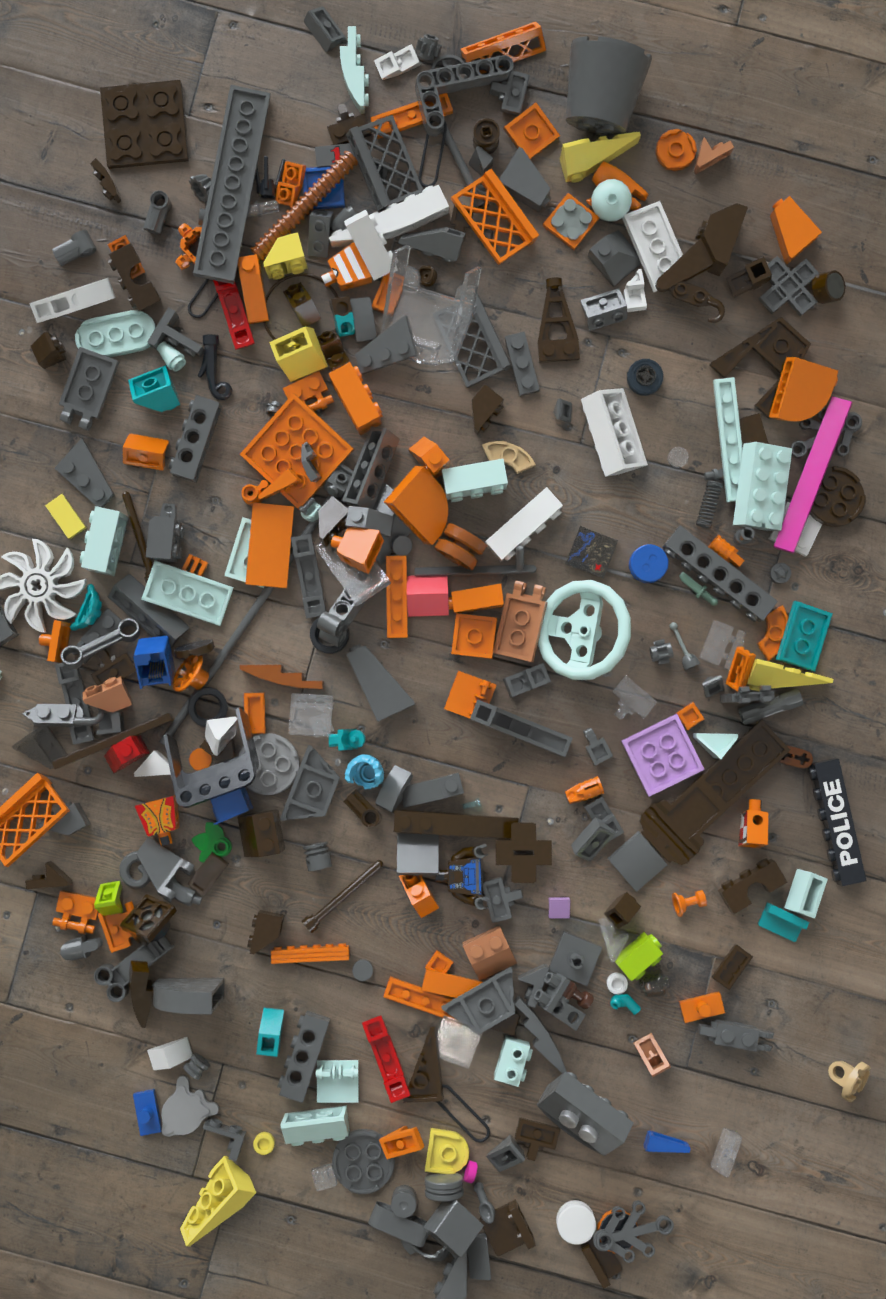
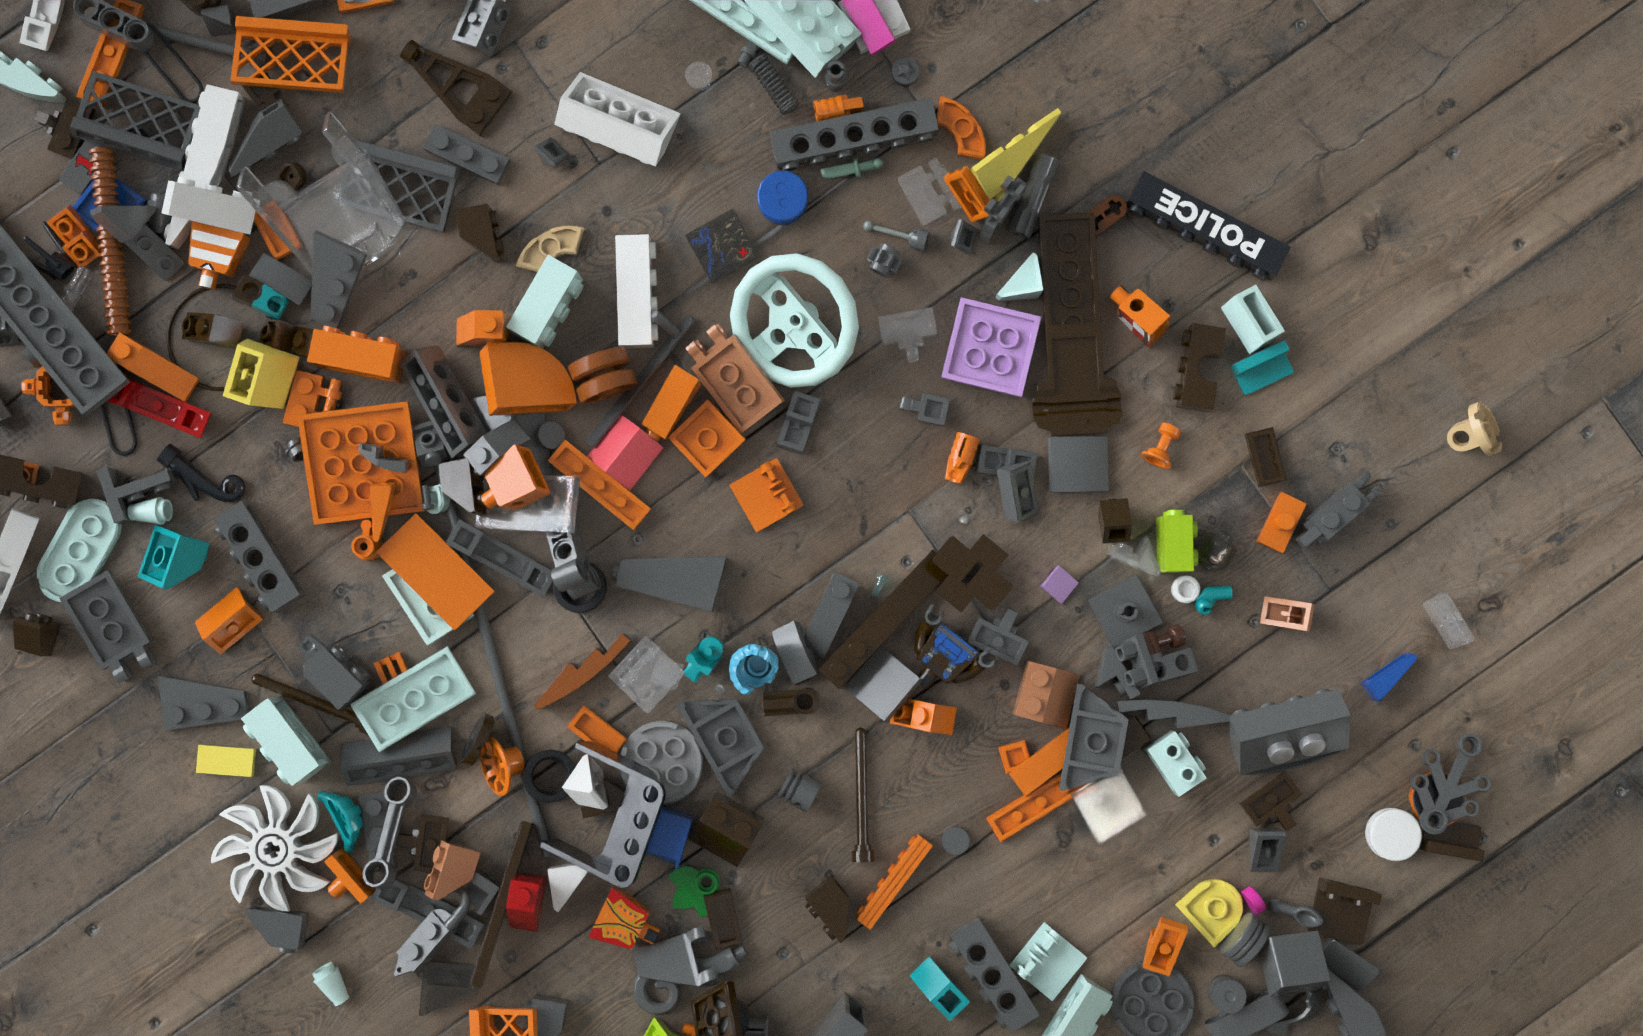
camera: 50 degrees left, 0 degrees up
blue piece [133,636,175,689] -> none
orange sticker [189,748,212,771] -> none
light yellow slope [263,232,308,280] -> none
red slope [362,1015,411,1103] -> none
dark brown wing [403,1027,444,1103] -> none
black piece [436,1084,490,1143] -> none
dark grey arch [470,700,572,757] -> none
black wheel [627,359,663,396] -> none
orange tile [675,702,704,730] -> none
teal tile [776,601,833,672] -> none
none -> dark grey slope [90,206,156,243]

